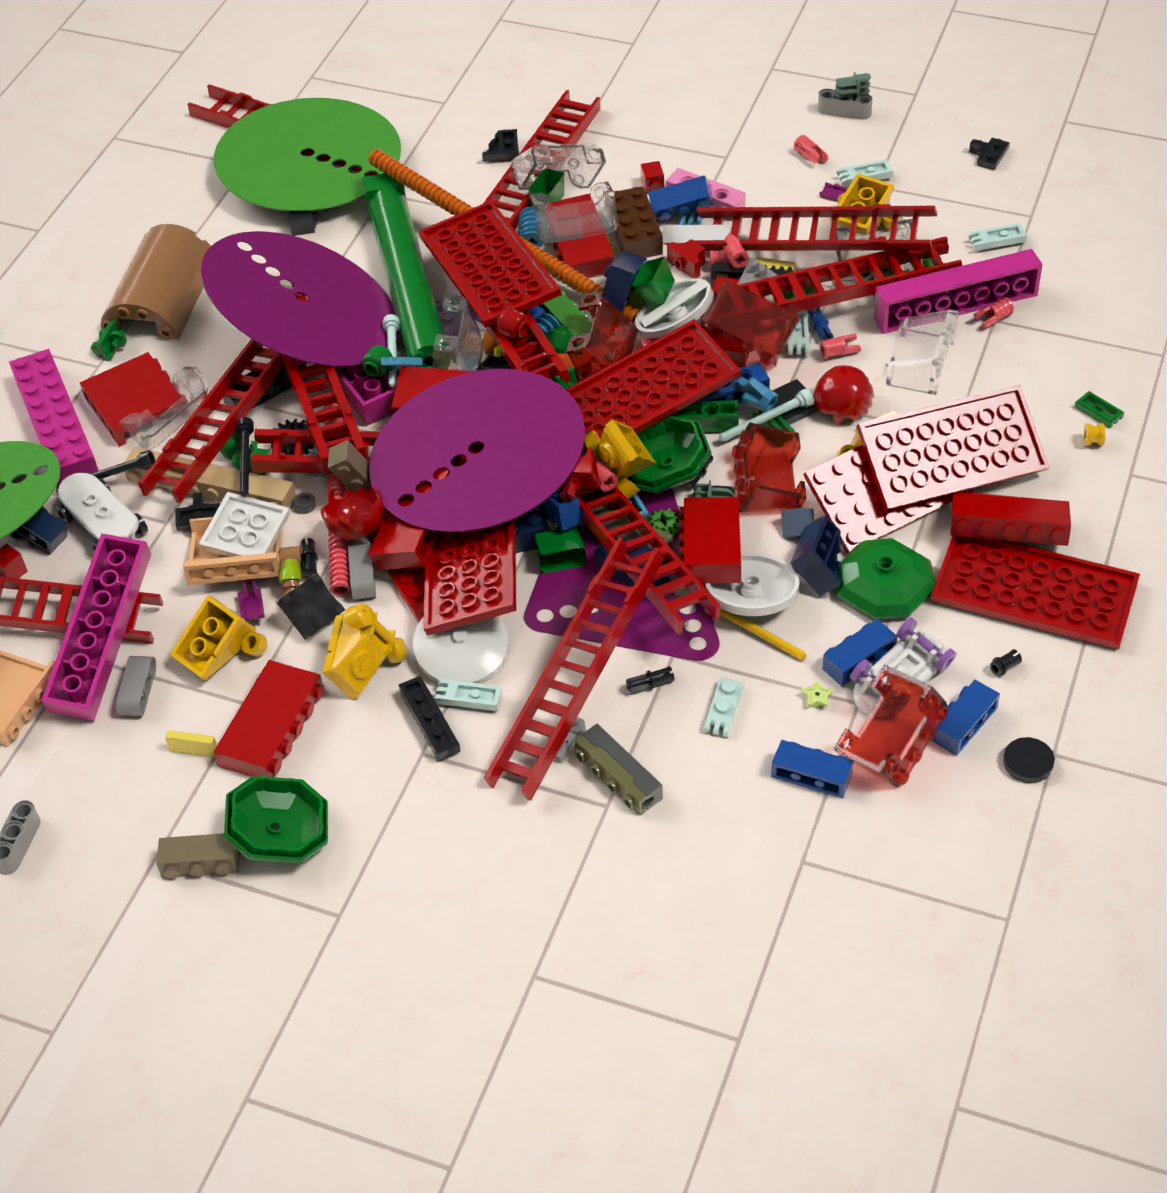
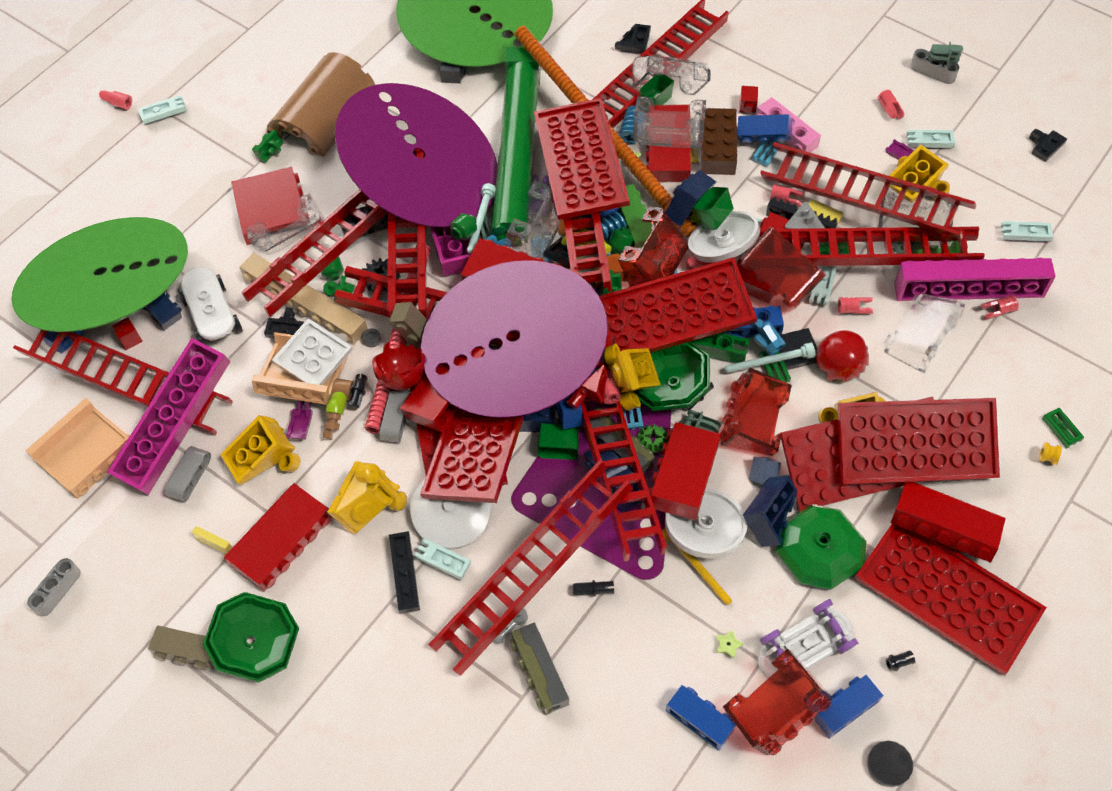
camera: 15 degrees right, 10 degrees up
dark pink brick [9,349,99,485] -> none
black piece [57,450,156,489] -> none
black piece [236,417,254,497] -> none
black brick [277,573,345,640] -> none
medium azure tile [381,357,422,367] -> none
red head [496,307,529,339] -> none
white sticker [639,280,707,327] -> none
white sticker [662,225,730,243] -> none
red brick [667,239,705,279] -> none
light aqua hinge [704,677,744,737] -> none
coral hinge [722,234,749,268] -> none
blue pin [807,307,834,340] -> none
blue brick [822,619,897,687] -> none

